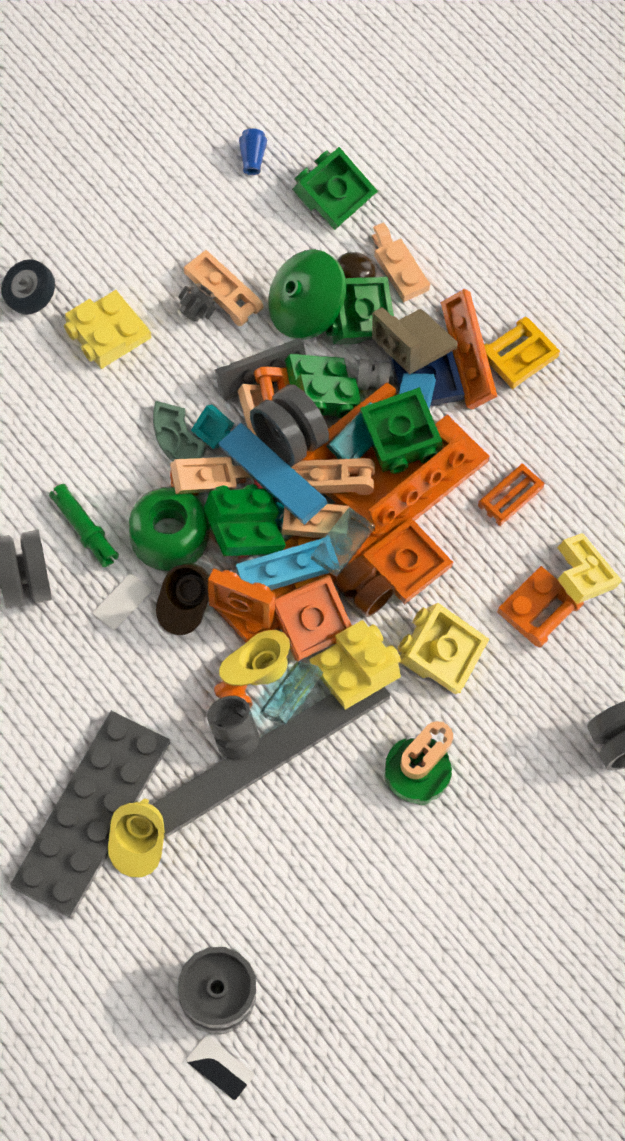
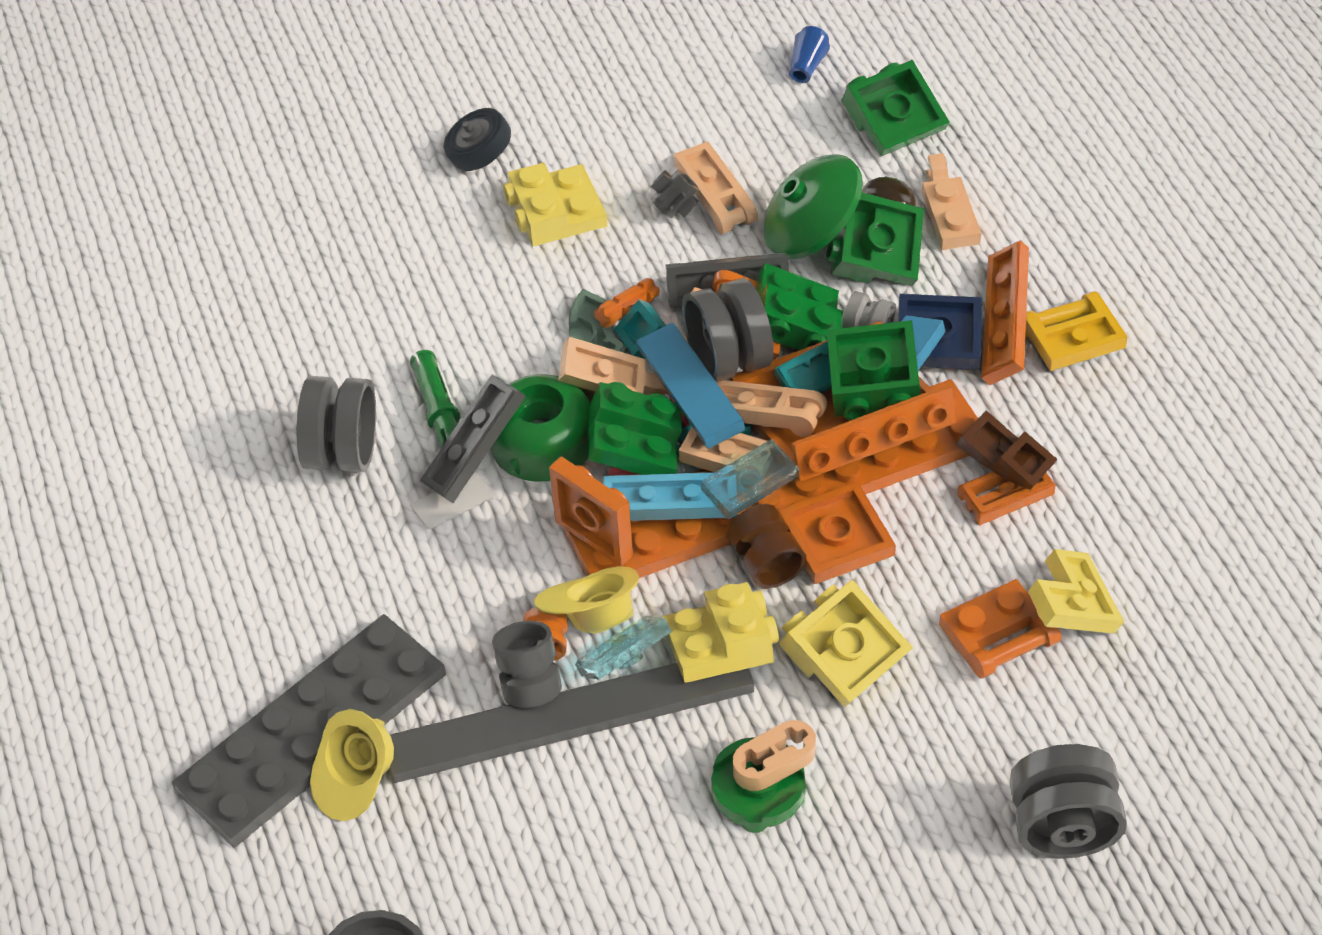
camera: 25 degrees right, 15 degrees down
dark brown cap [156,563,210,635] -> none
orange plate [274,575,352,661] -> none
dark tan bracket [372,307,458,374] -> none
none -> dark grey tile [420,374,526,503]
none -> orange axle [594,278,660,328]
none -> reddish brown slope [956,410,1058,490]

